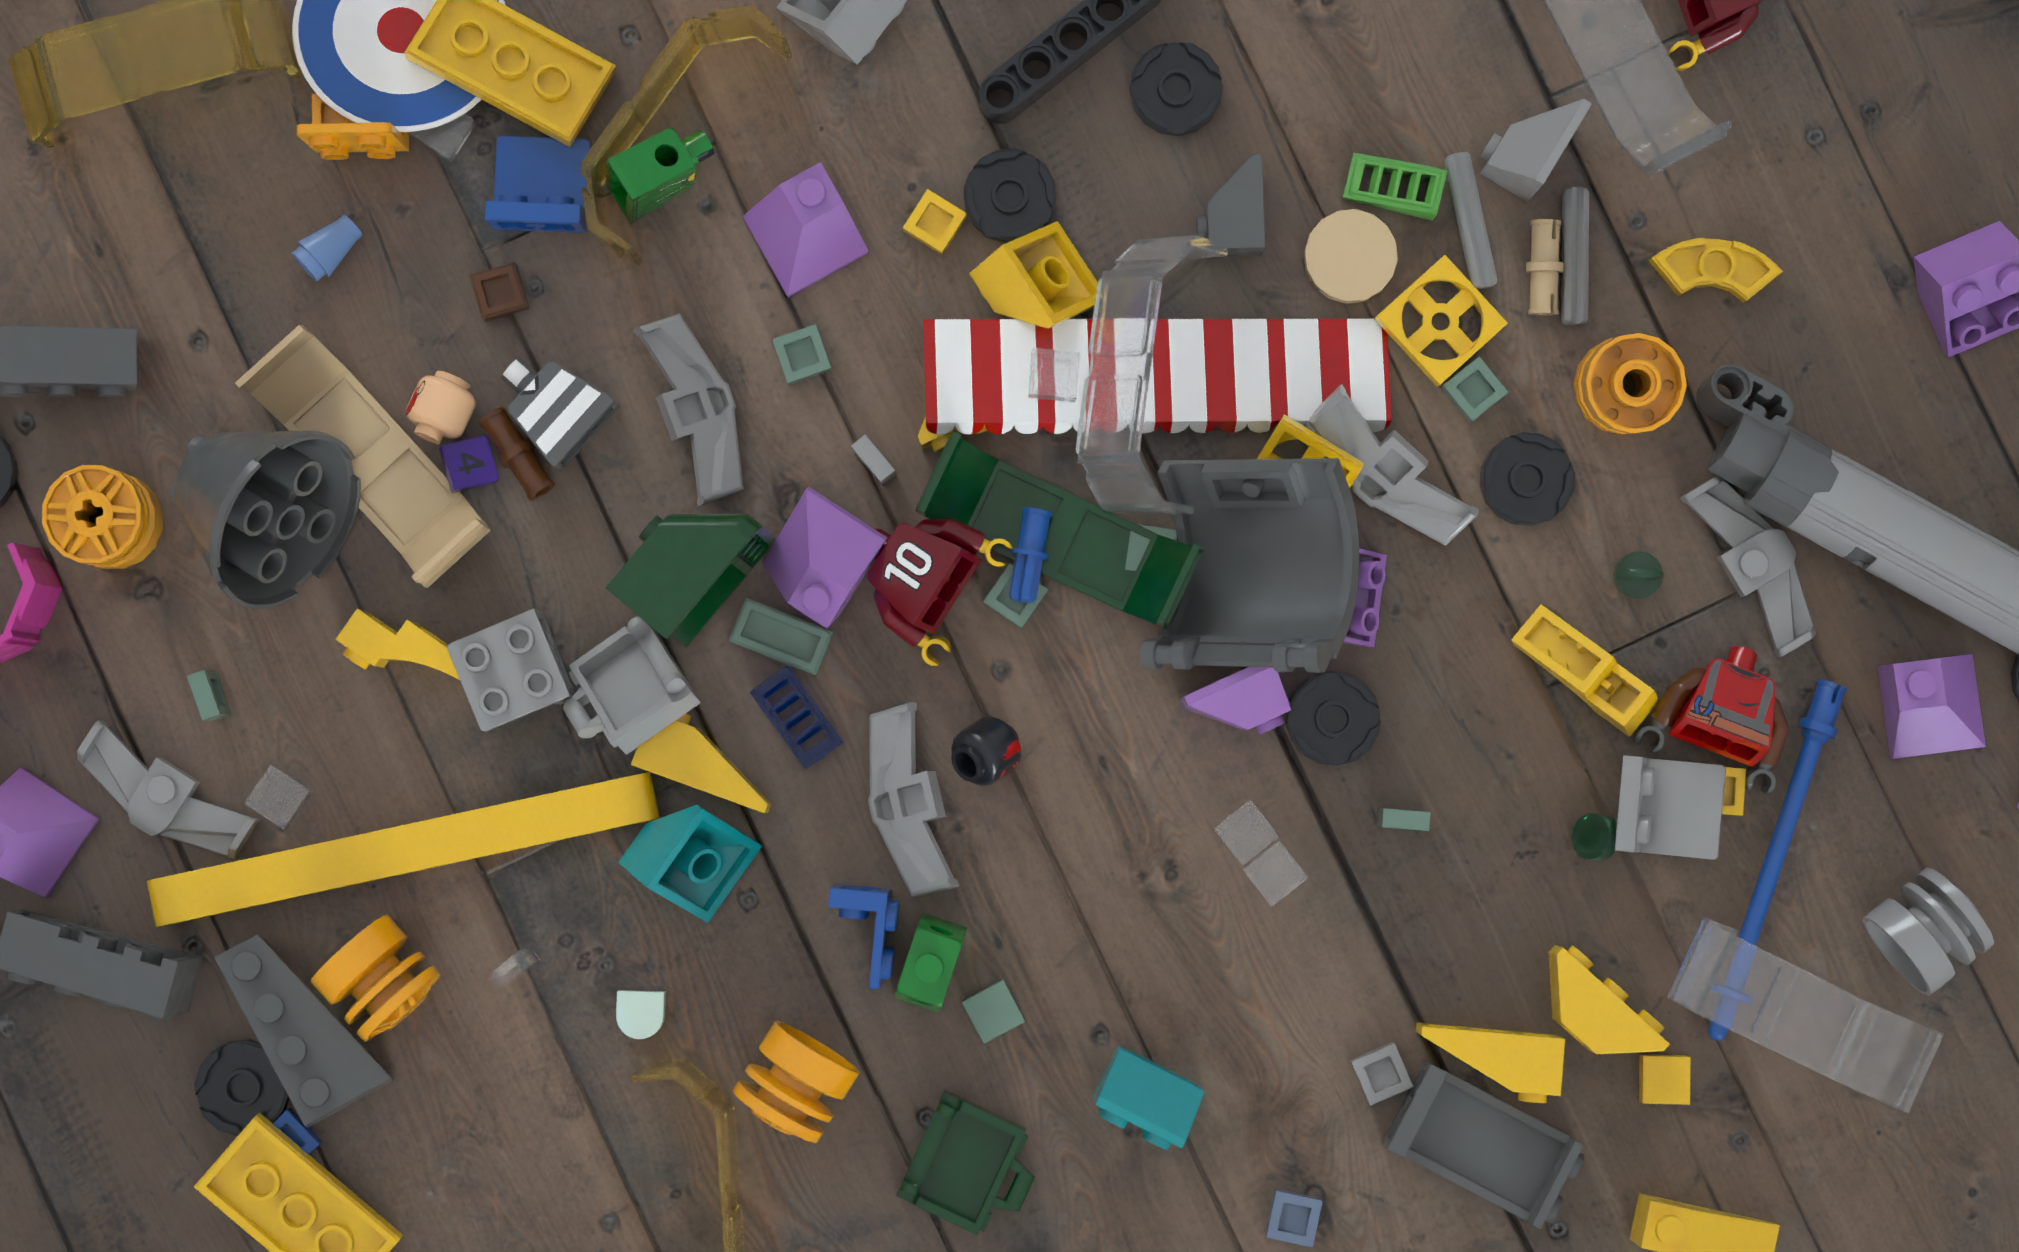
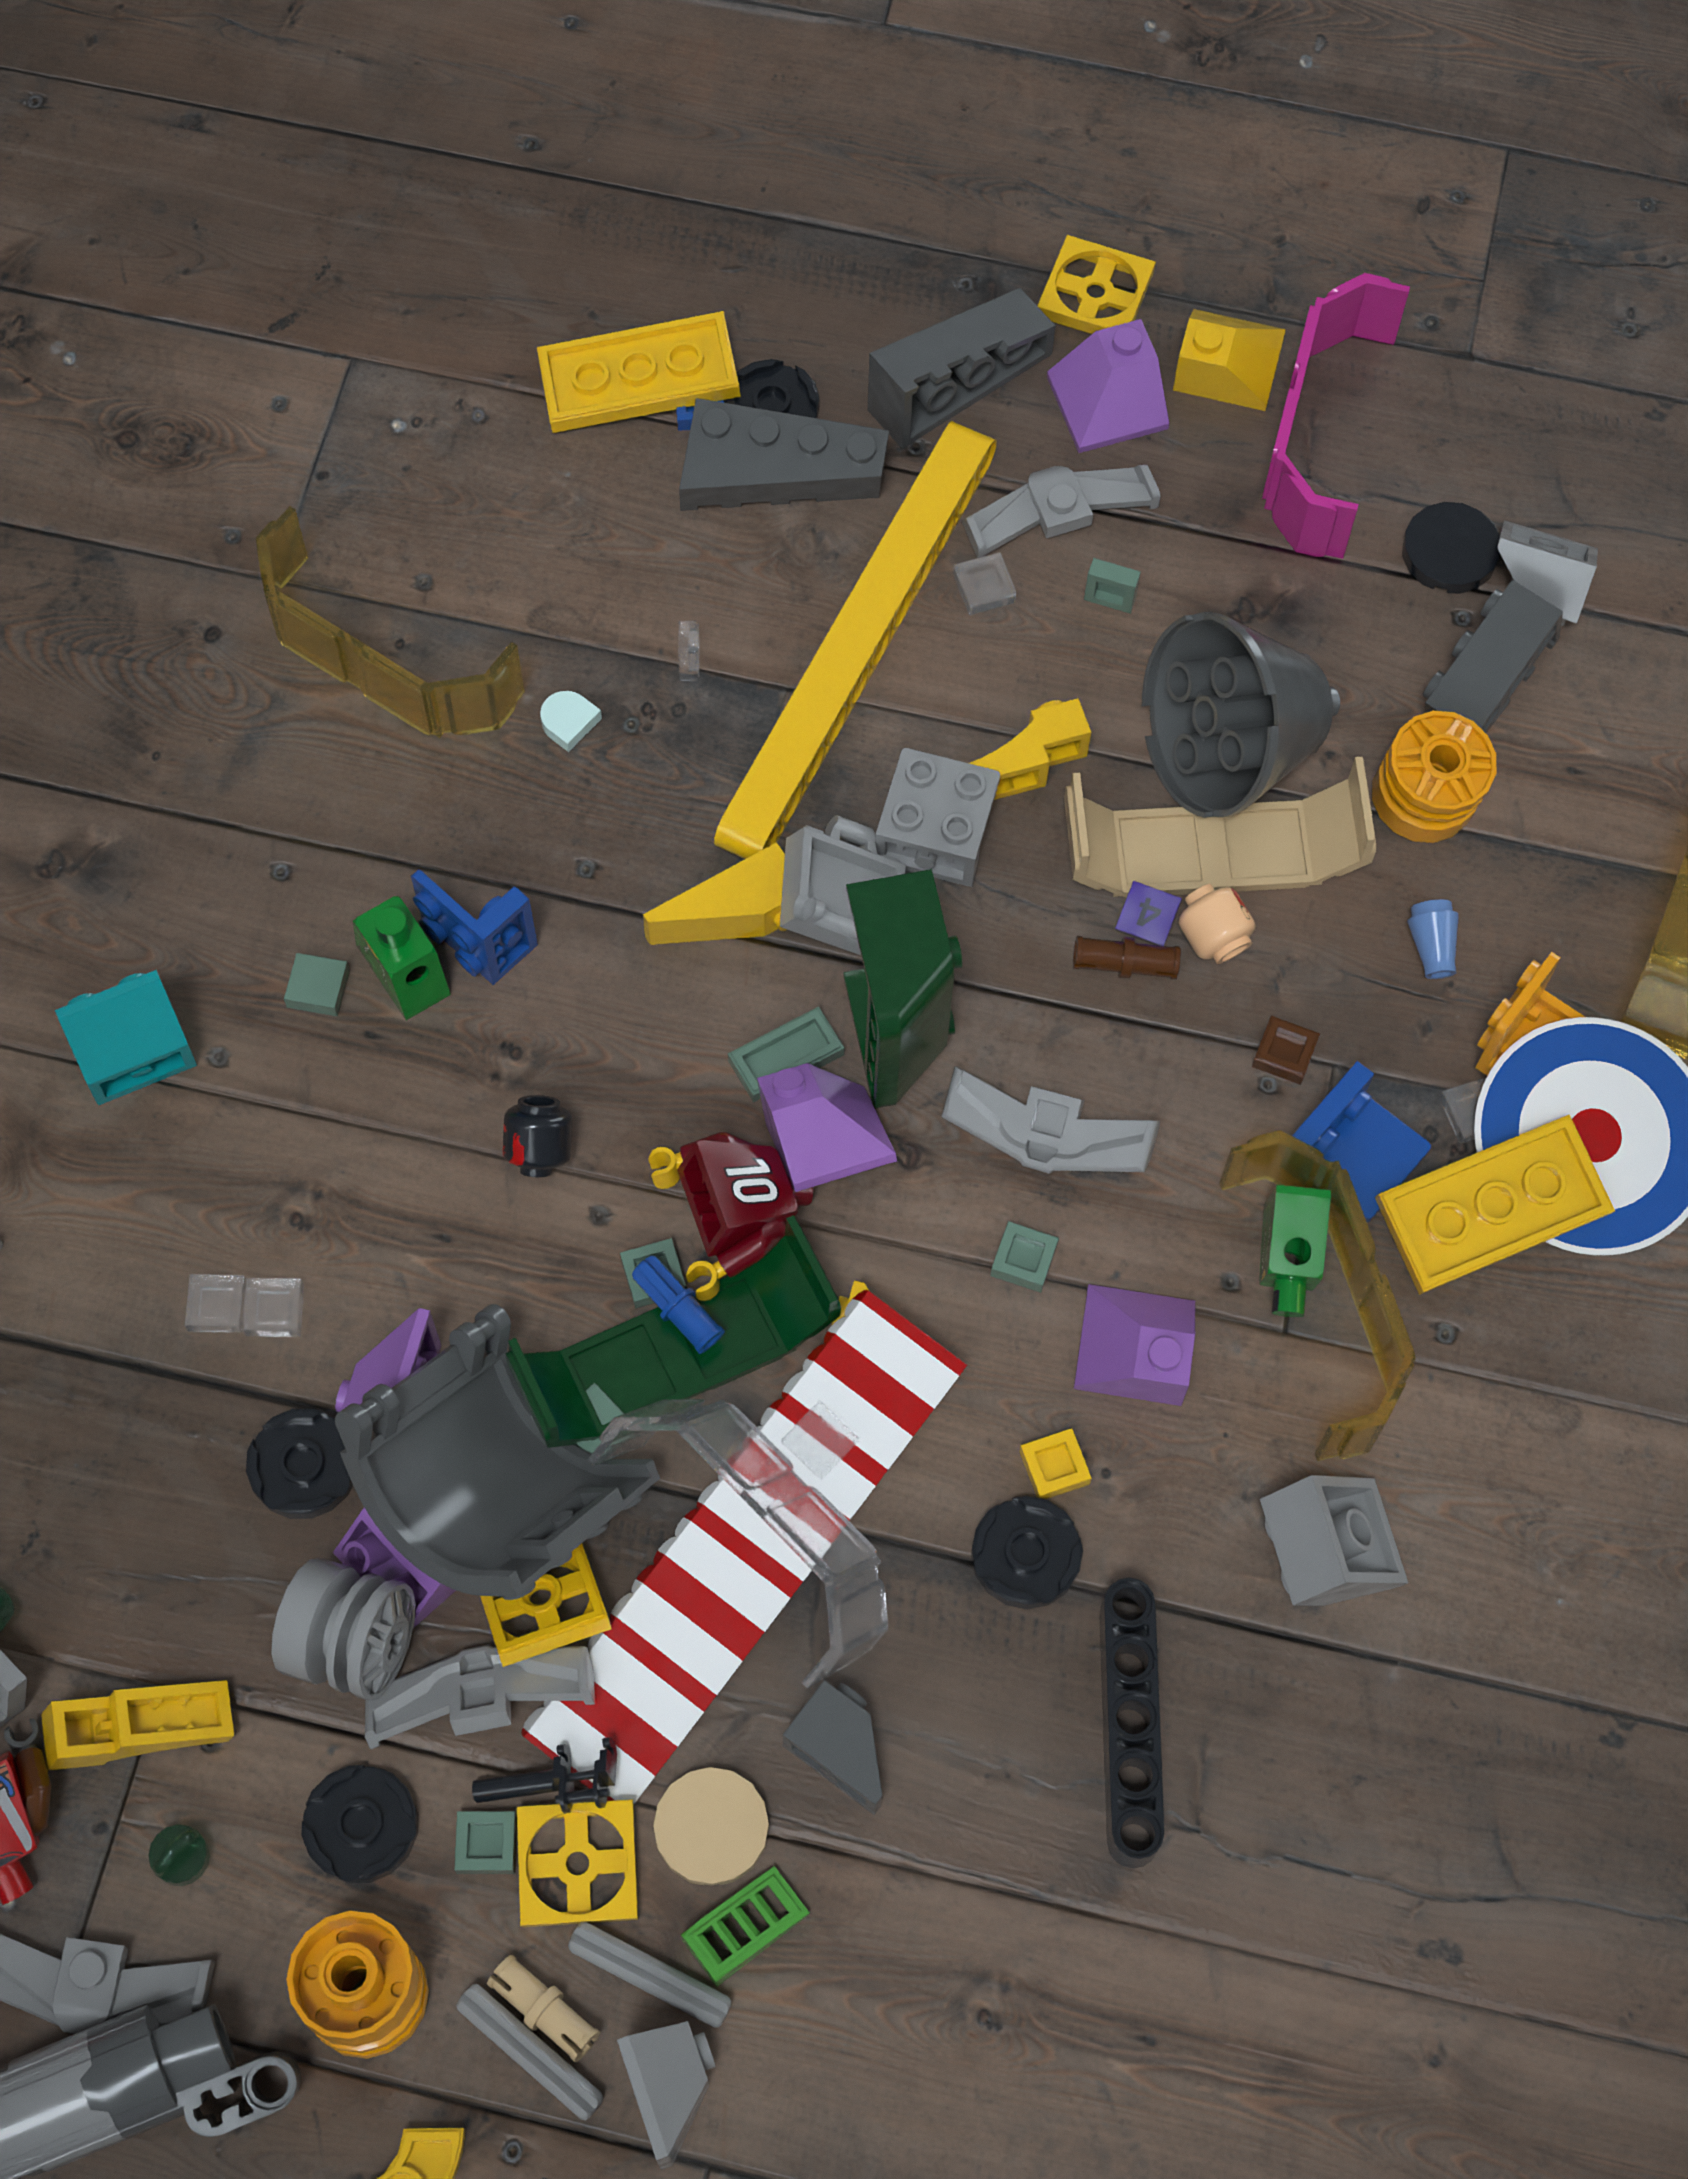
camera: 125 degrees right, 20 degrees down
light orange wheel [42,465,163,569] -> none
light orange wheel [310,914,441,1042] -> none
torso [501,358,620,472] -> none
teal slope [618,805,762,923] -> none
light orange wheel [733,1020,860,1143] -> none
clear blue slope [750,665,844,770] -> none
light grey tile [851,434,897,486] -> none
light grey plate [868,702,960,898] -> none
dark green piece [896,1090,1035,1235] -> none
yellow slope [969,221,1108,329] -> none
black tile [1130,42,1223,136] -> none
sand green tile [1376,808,1431,831] -> none
none -> light grey wheel [271,1558,416,1701]
none -> black piece [472,1737,617,1814]
none -> light orange wheel [1372,711,1497,843]

